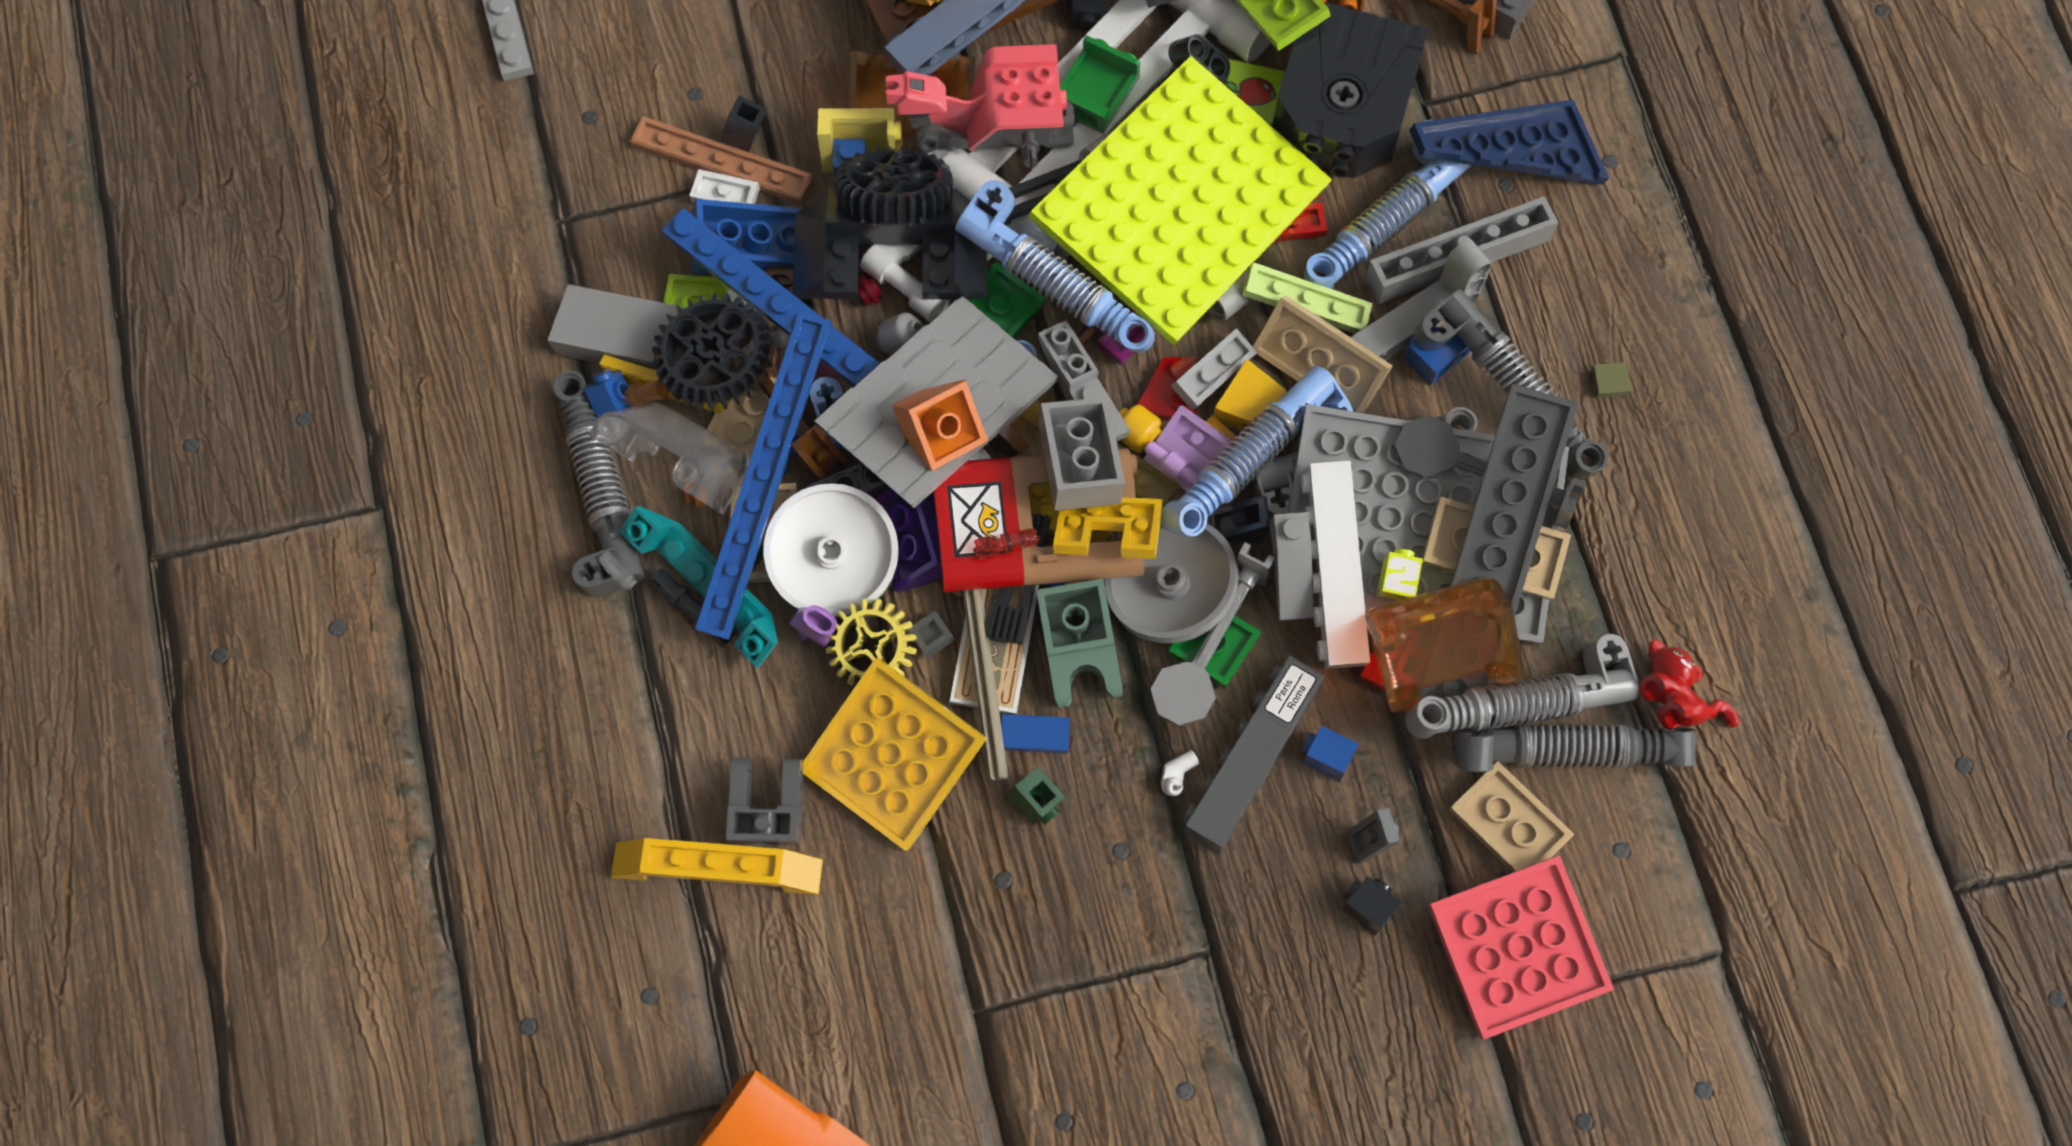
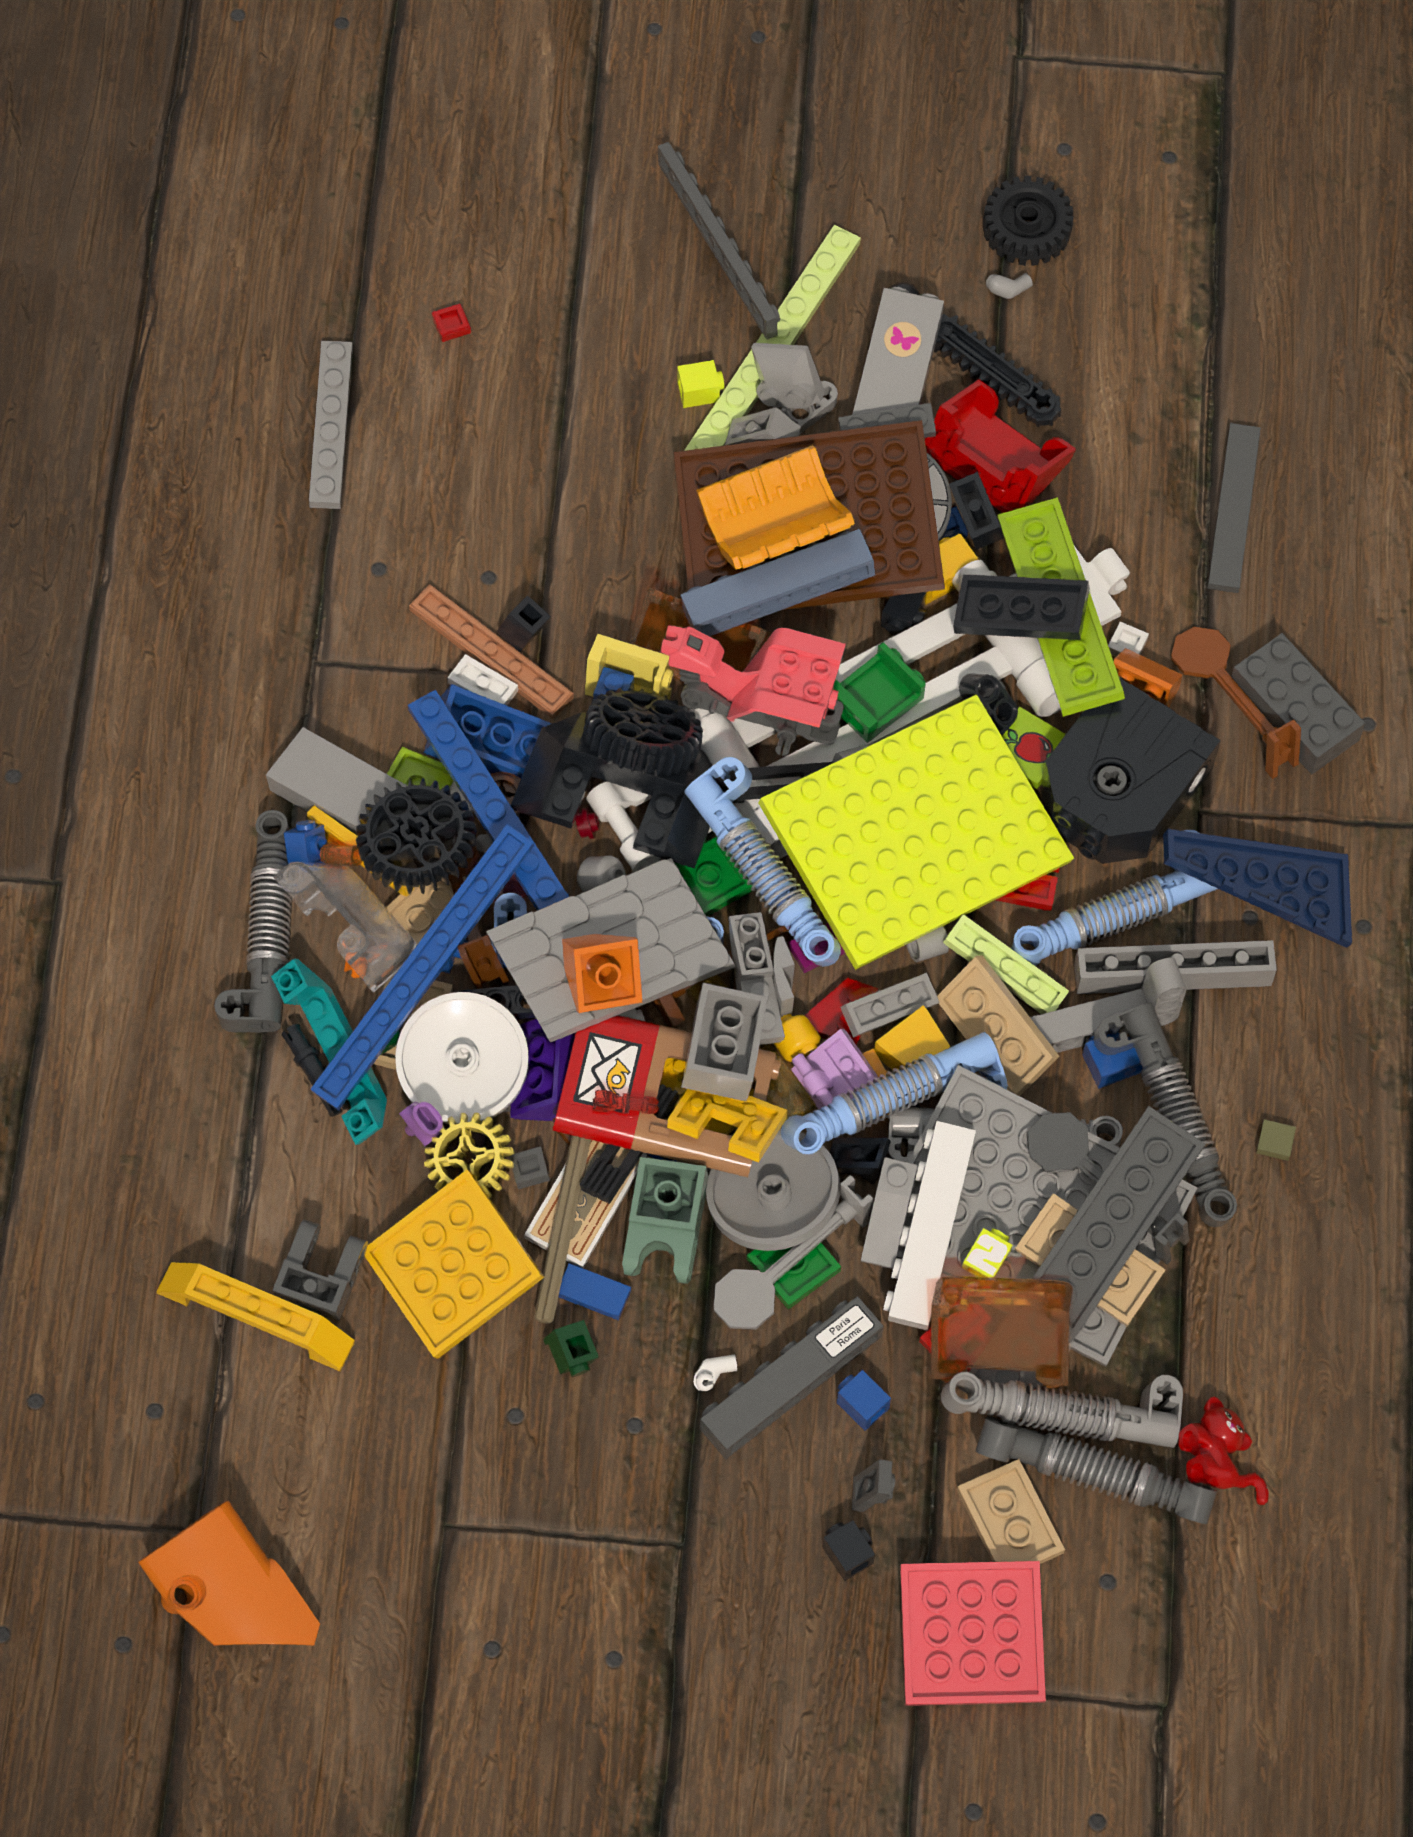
camera: 15 degrees right, 5 degrees down
clear tile [599,550,637,590] -> none
none -> light grey slope [772,936,795,1017]

